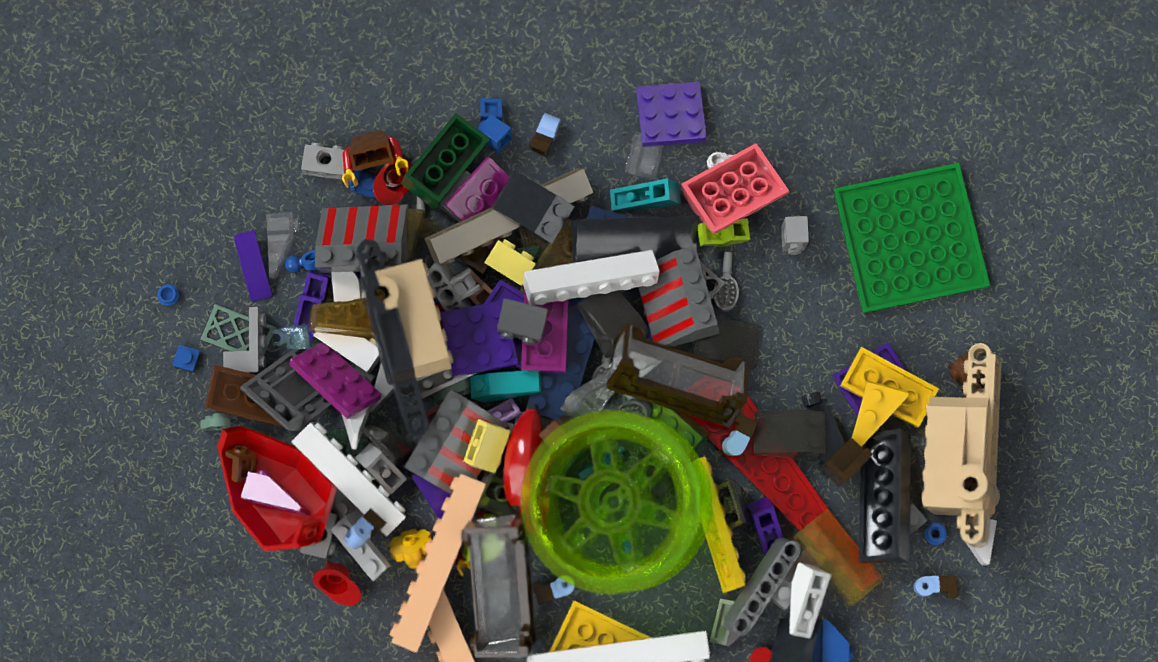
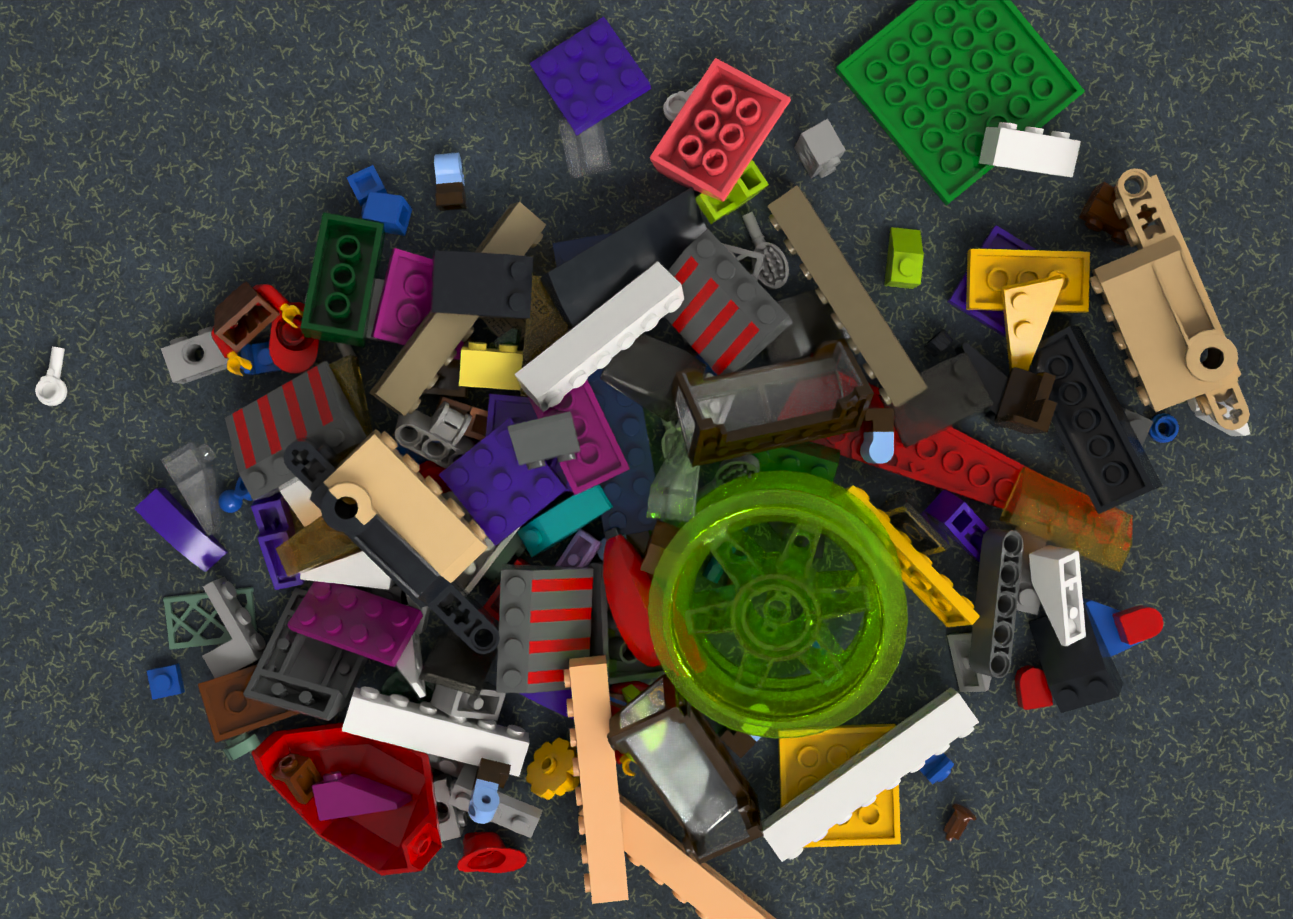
camera: 25 degrees left, 10 degrees up
blue plate [157,284,180,306] -> none
clear light blue plate [273,325,310,349] -> none
light yellow brick [463,419,510,473] -> none
teal slope [610,178,681,211] -> none
leg [913,575,958,599] -> none
none -> white plate [35,347,67,406]
none -> dark tan brick [768,185,928,407]
none -> lime slope [884,227,924,289]
none -> white brick [979,122,1081,177]
none -> red piece [1112,605,1164,645]

